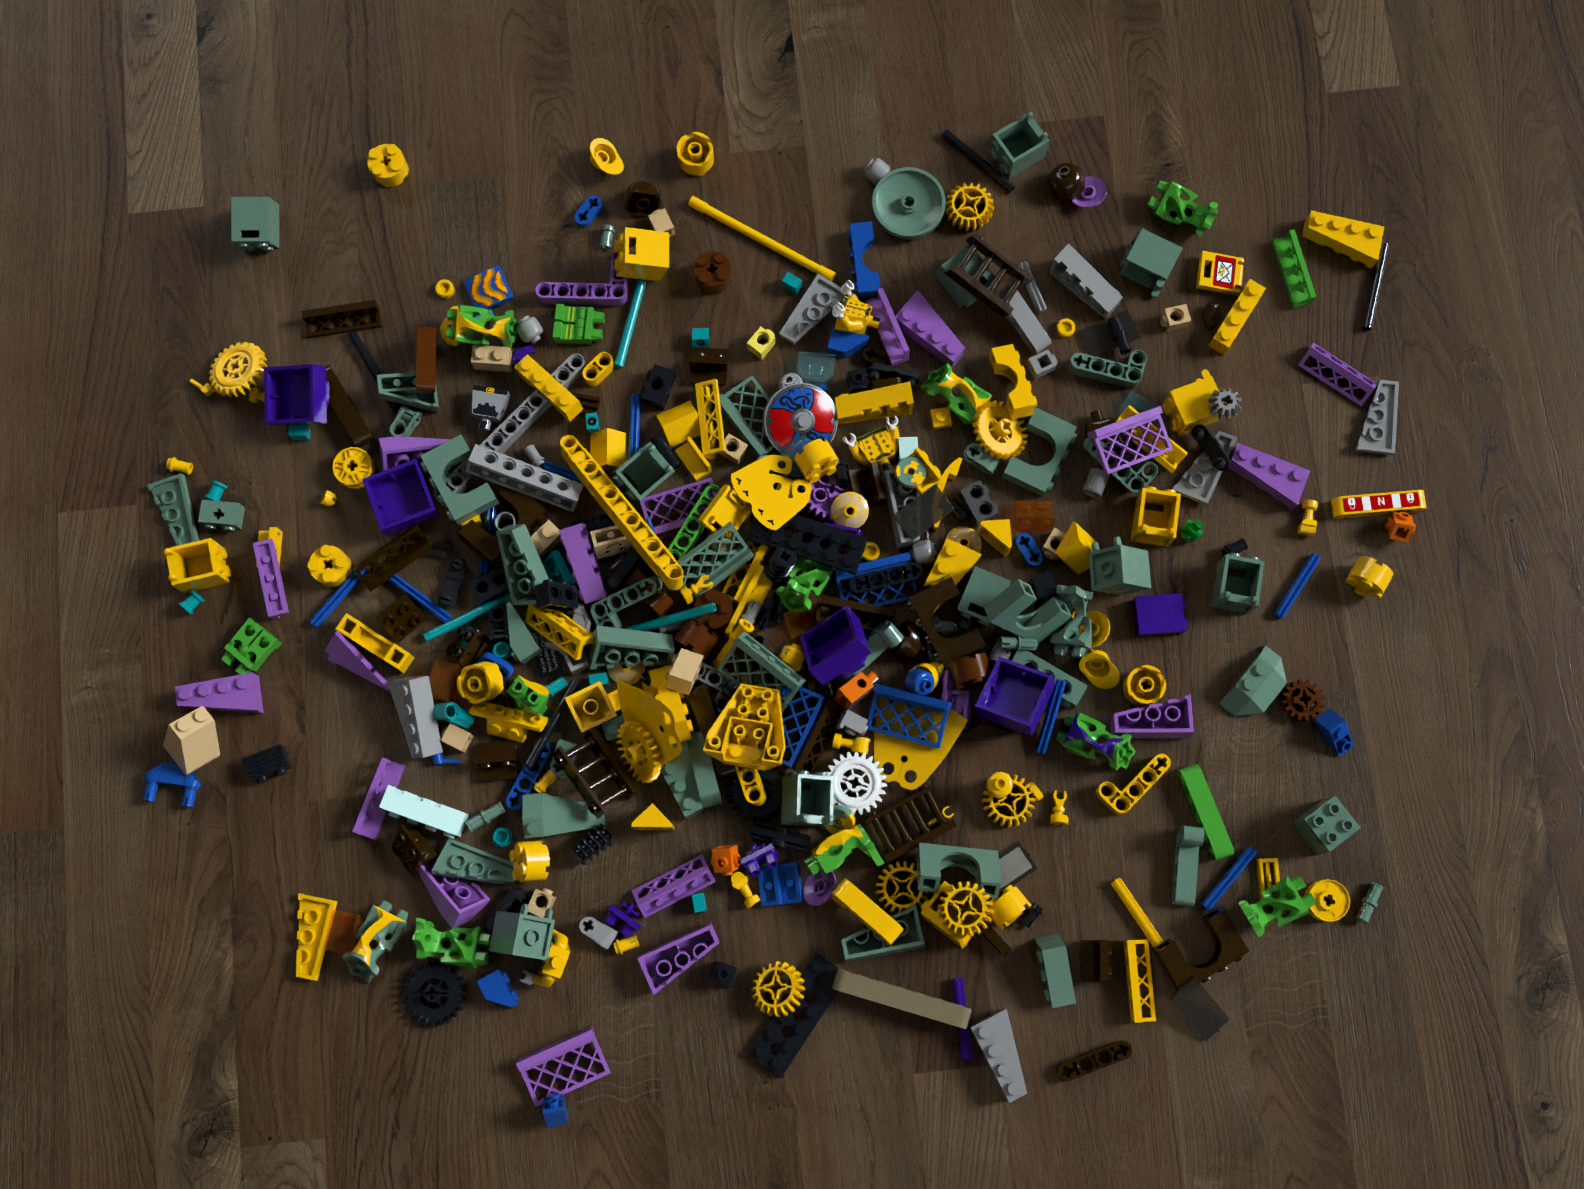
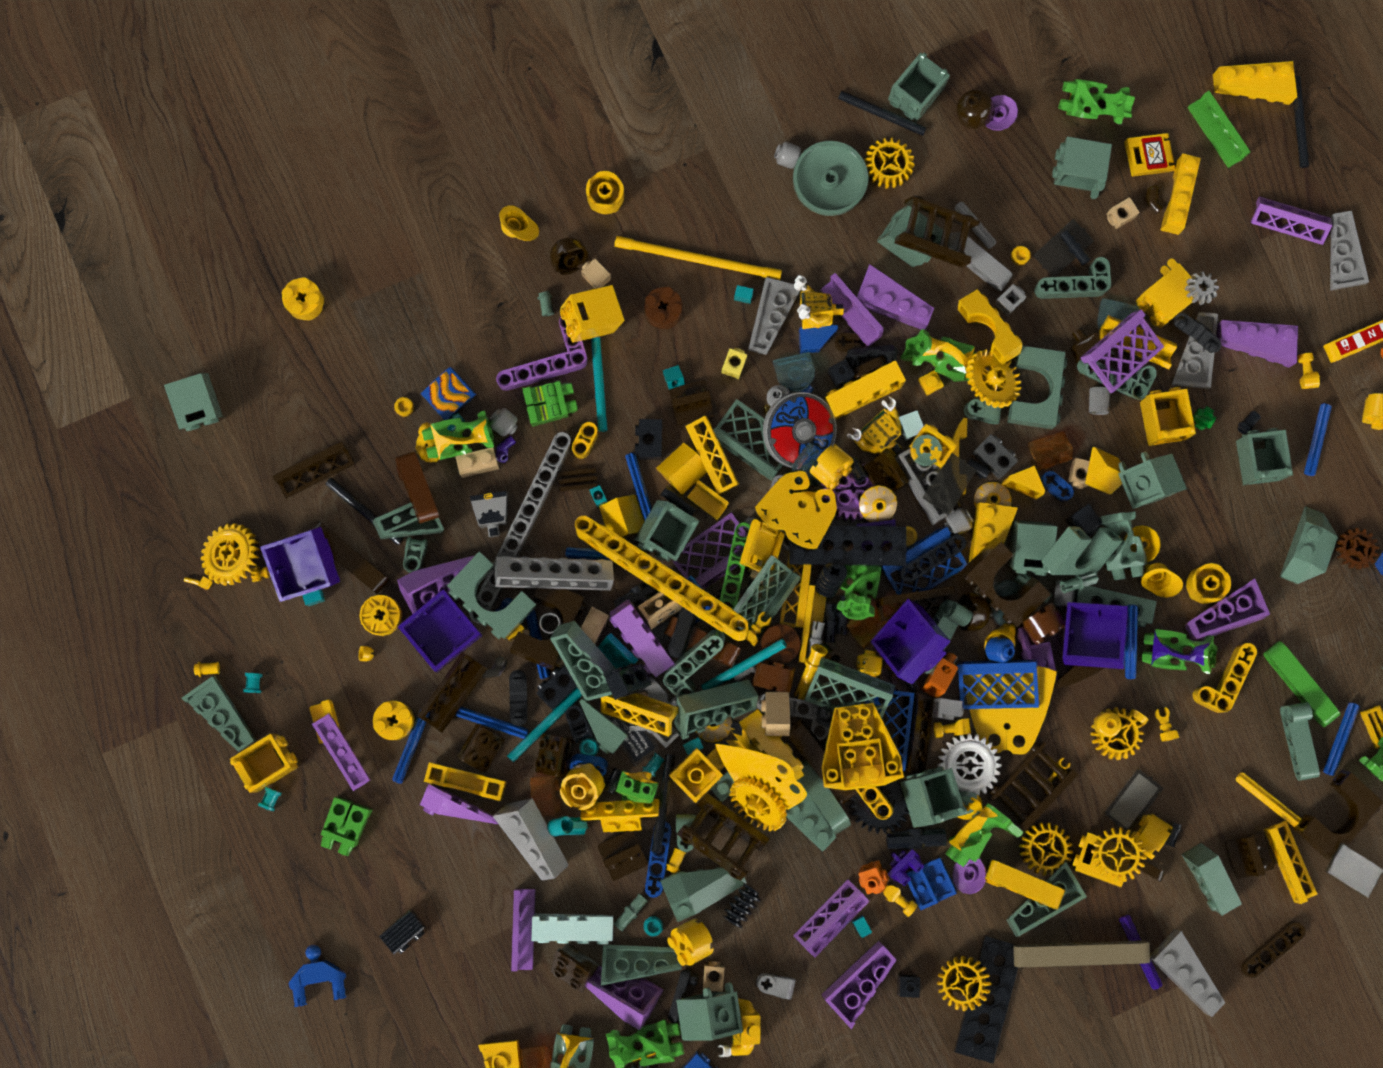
camera: 25 degrees left, 5 degrees up
tan slope [163,706,220,776] -> none
medium lavender wedge [175,672,264,714] -> none
sand green brick [198,500,245,532] -> none
blue hand [432,753,460,766] -> none
tan brick [441,723,474,753] -> none
yellow arch [514,354,583,422] -> none
light grey pin [524,445,545,468] -> none
blue beam [575,195,603,228] -> none
dark purple hips [605,902,642,937] -> none
yellow pin [613,934,640,955] -> none
yellow slope [632,803,675,831] -> none
tan brick [718,433,748,465] -> none
blue arch [846,221,880,299] -> none
sand green arch [916,843,1001,898] -> none
light grey wedge [1049,243,1123,320] -> none
dark purple panel [1132,593,1188,638] -> none

